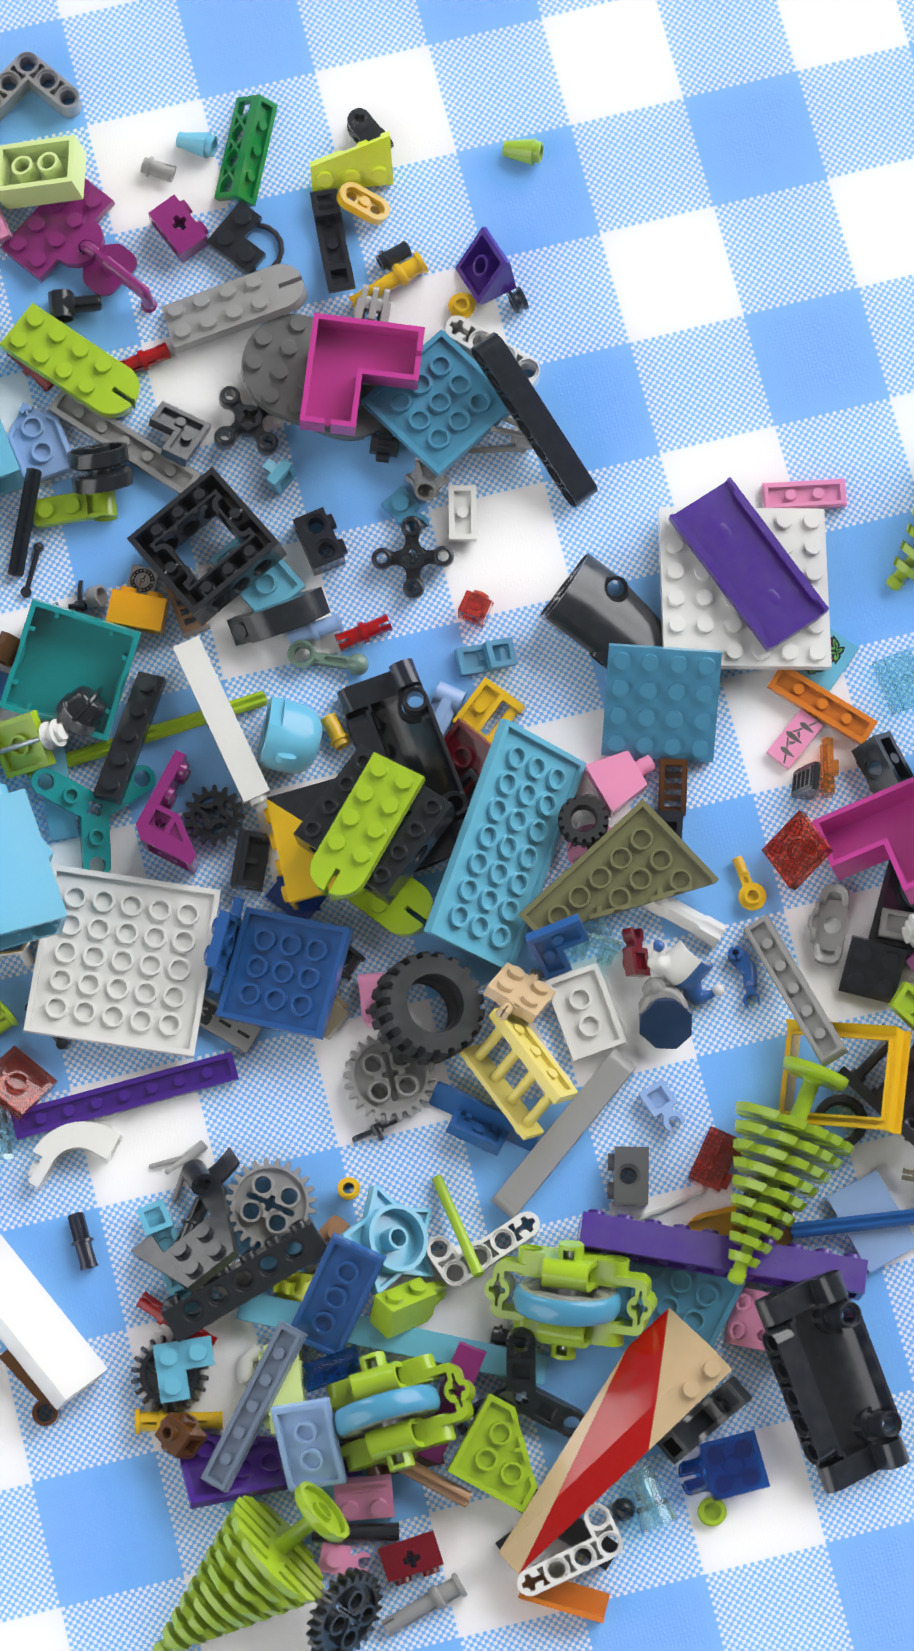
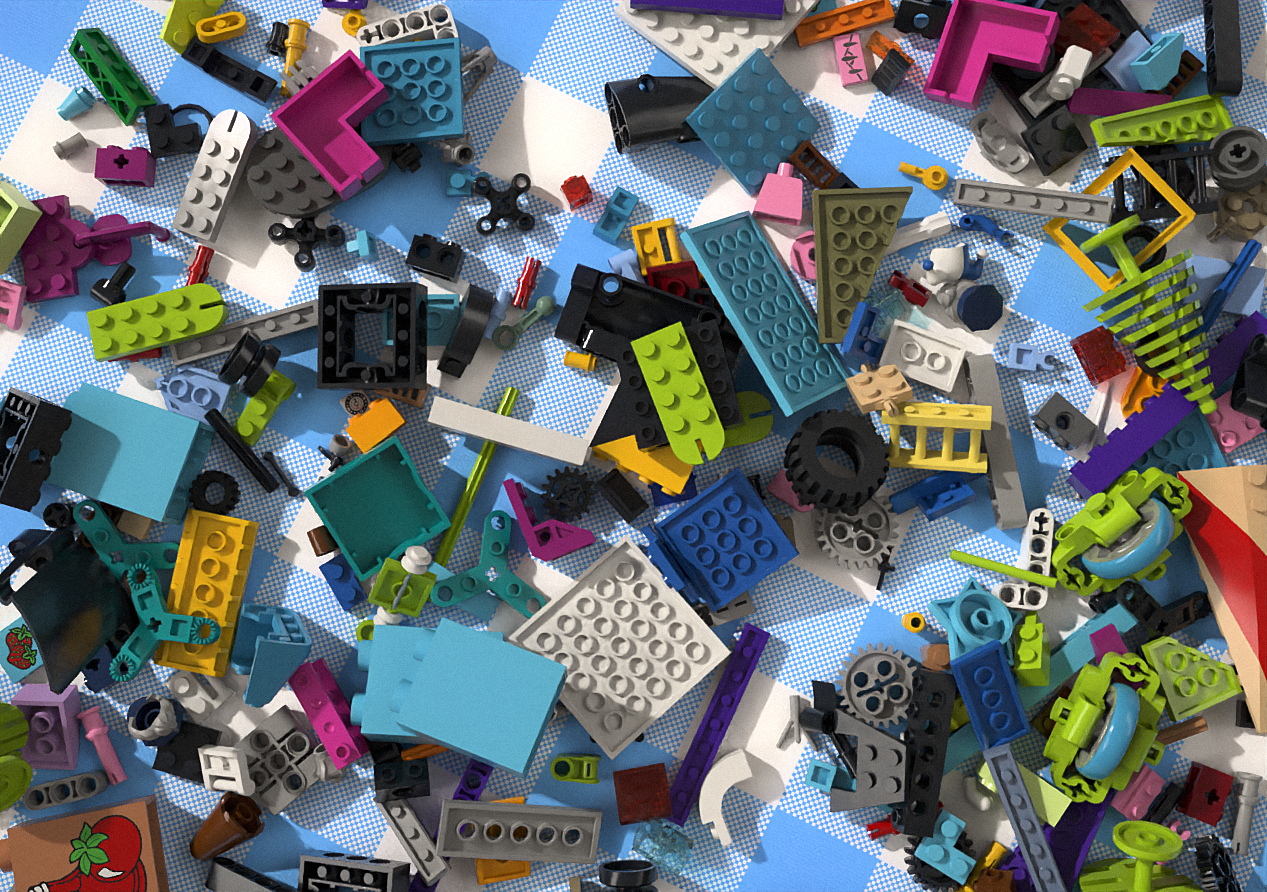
camera: 50 degrees left, 5 degrees up
black piece [56,685,107,736] -> none
black axle [68,1212,99,1271] -> none
black plate [93,671,166,805] -> none
plate [148,401,211,467] -> none
medium azure piece [257,697,322,774] -> none
light blue tile [270,1397,347,1492] -> none
clear blue plate [302,1346,360,1393] -> none
white plate [448,485,477,542] -> none
black beam [471,332,598,508] -> none
black tyre [558,794,609,848] -> none
clear red plate [762,810,833,891] -> none

